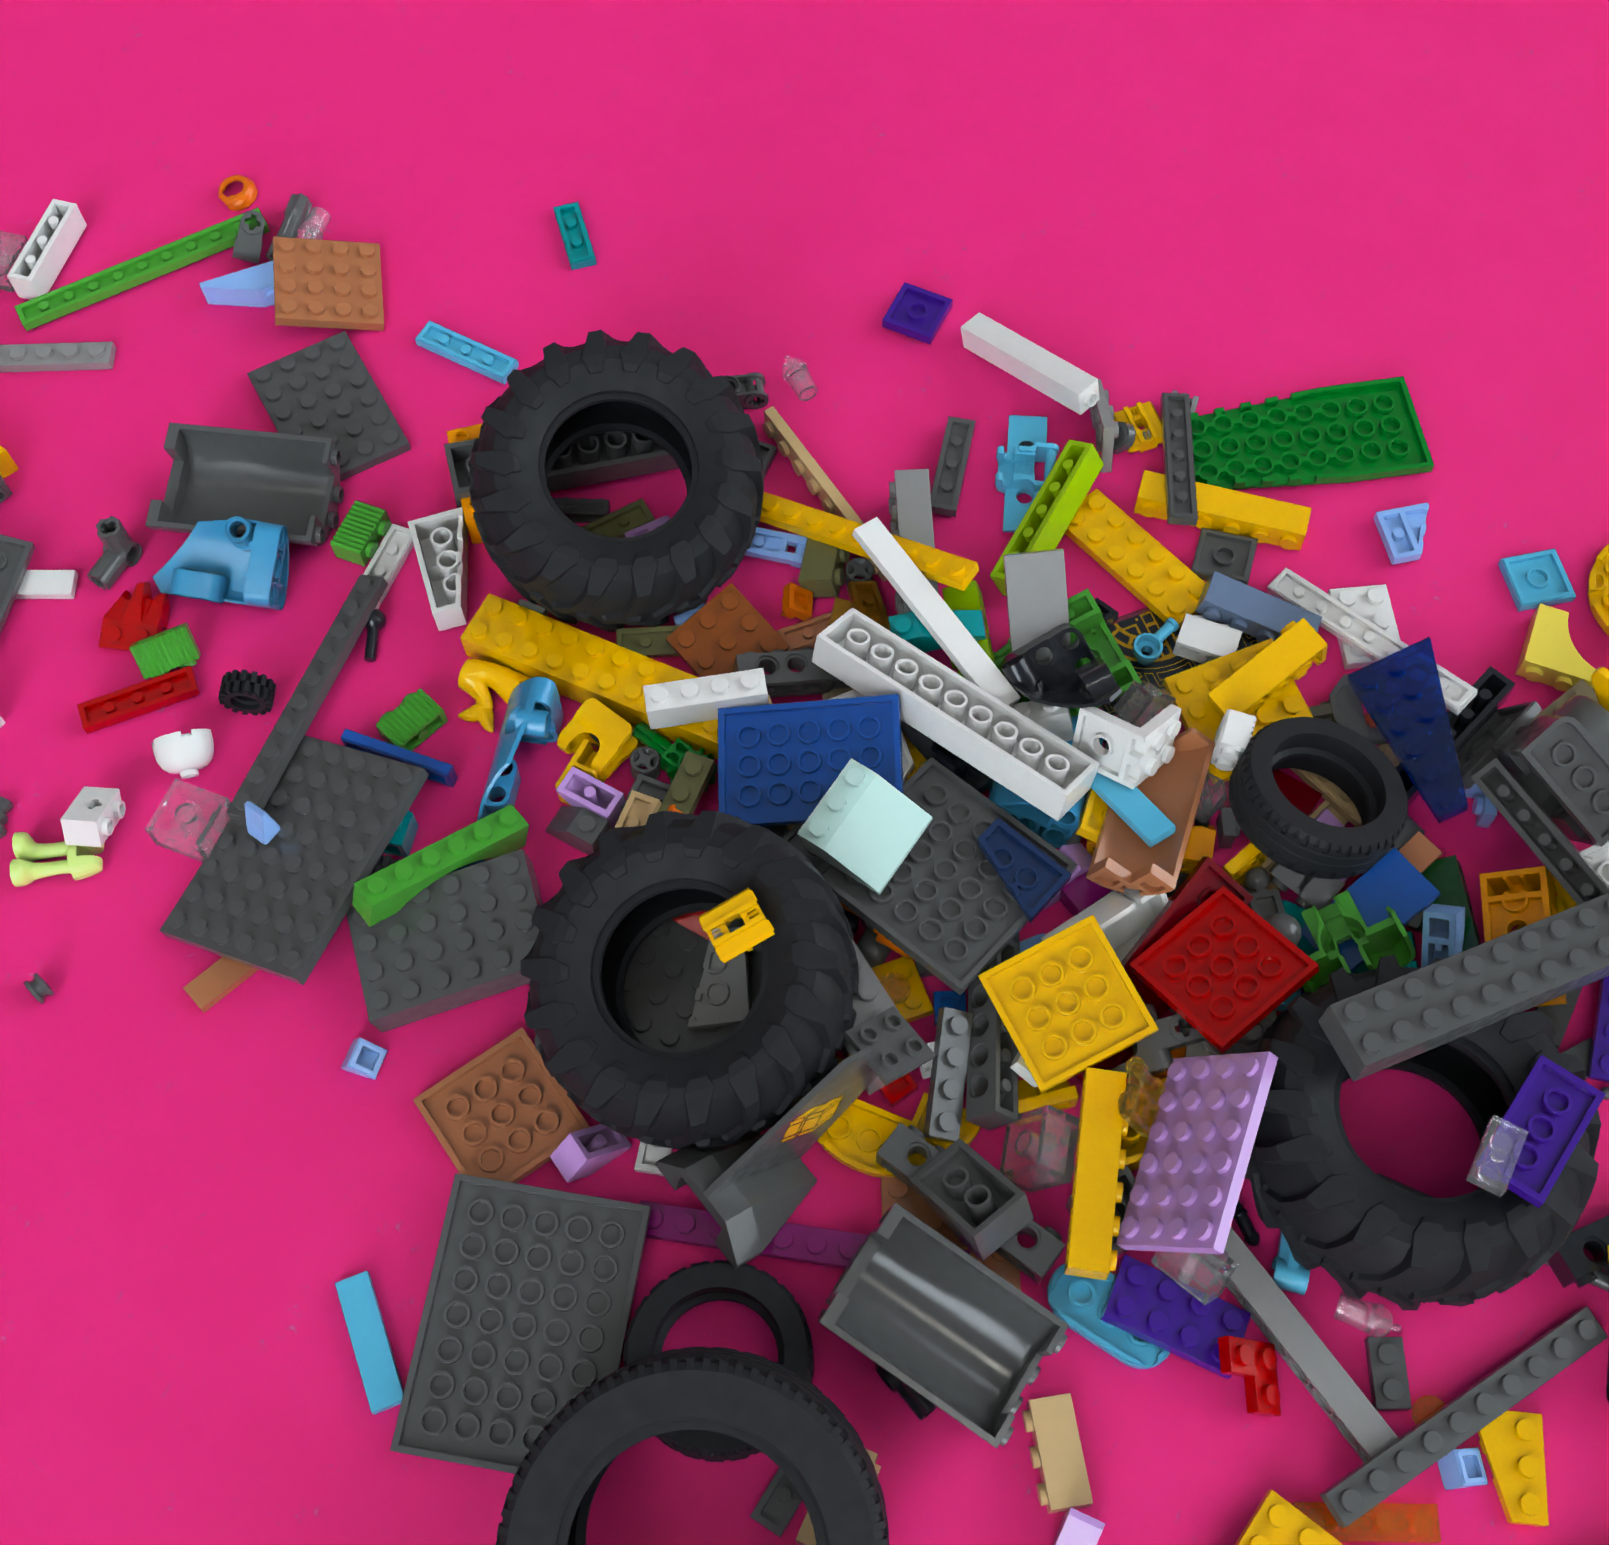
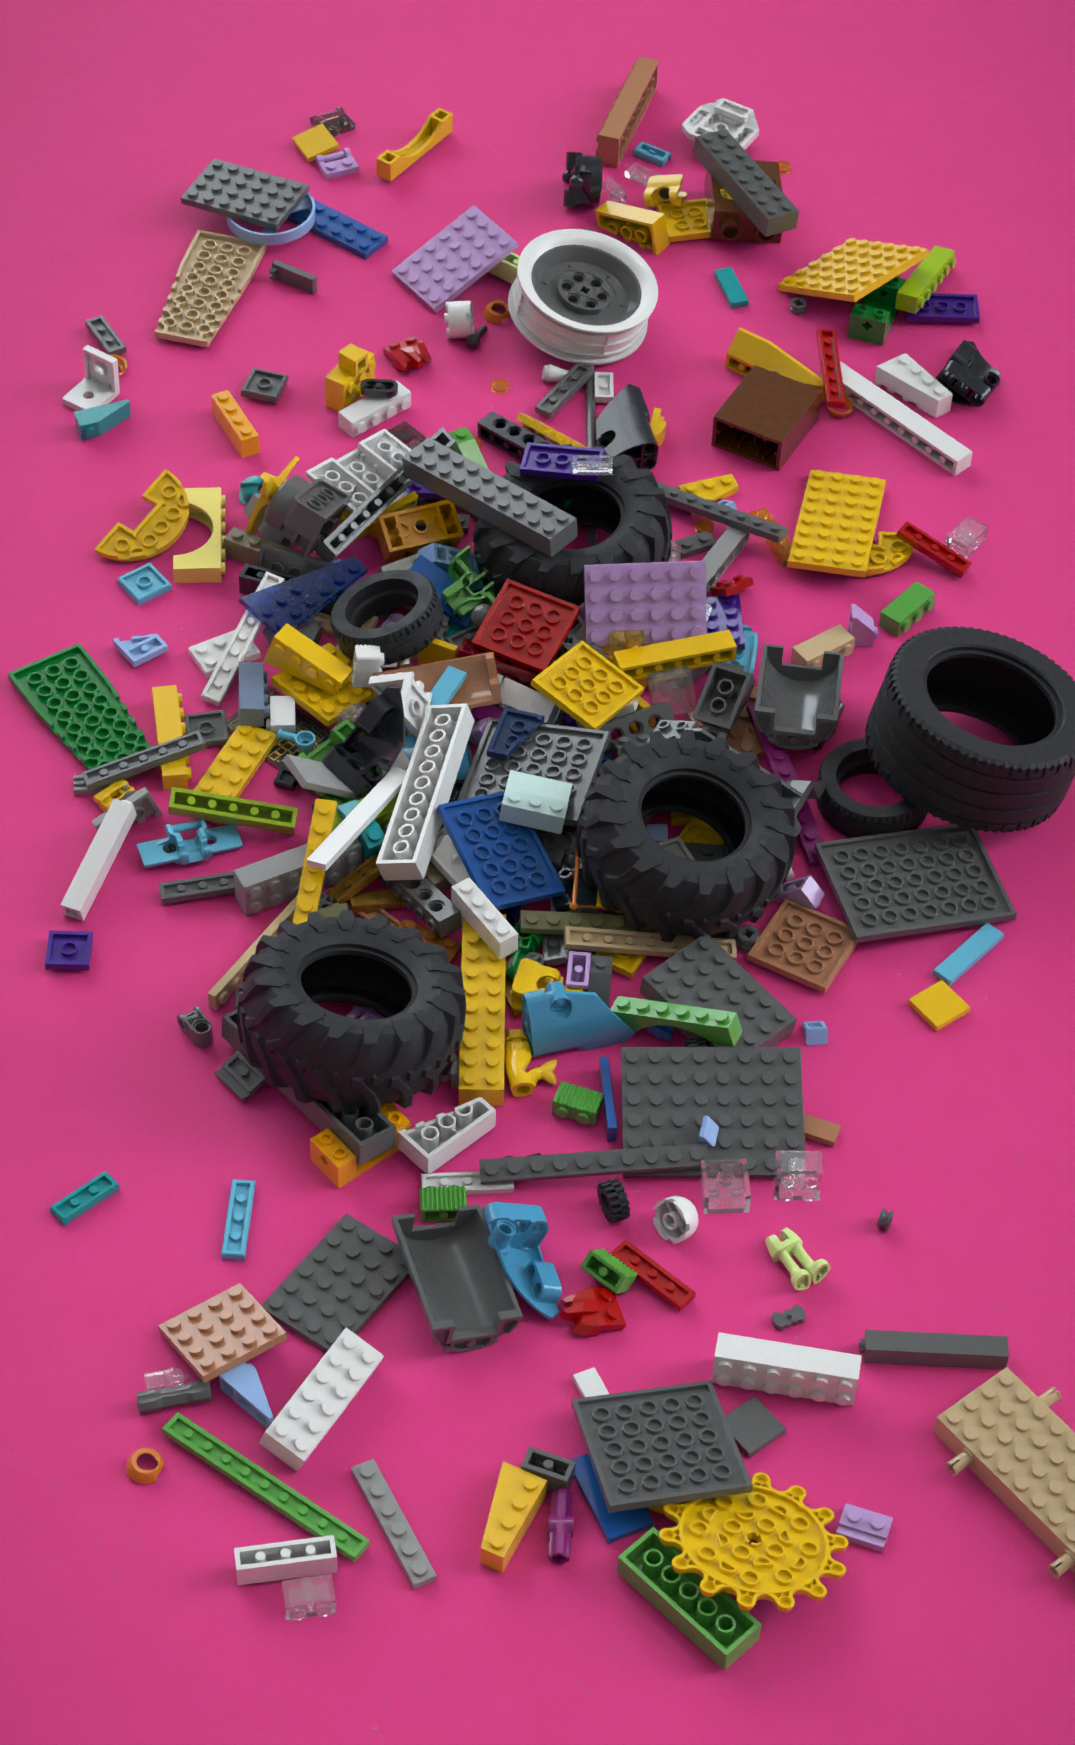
camera: 120 degrees left, 15 degrees down
white brick [60,786,126,847] -> none
dark grey piece [87,516,142,590] -> none
dark grey piece [232,210,265,264] -> none
yellow piece [698,888,775,964] -> none
clear piece [782,355,818,401] -> none
none -> white brick [258,1328,384,1472]
none -> clear brick [772,1151,823,1201]
none -> yellow tile [908,980,971,1032]

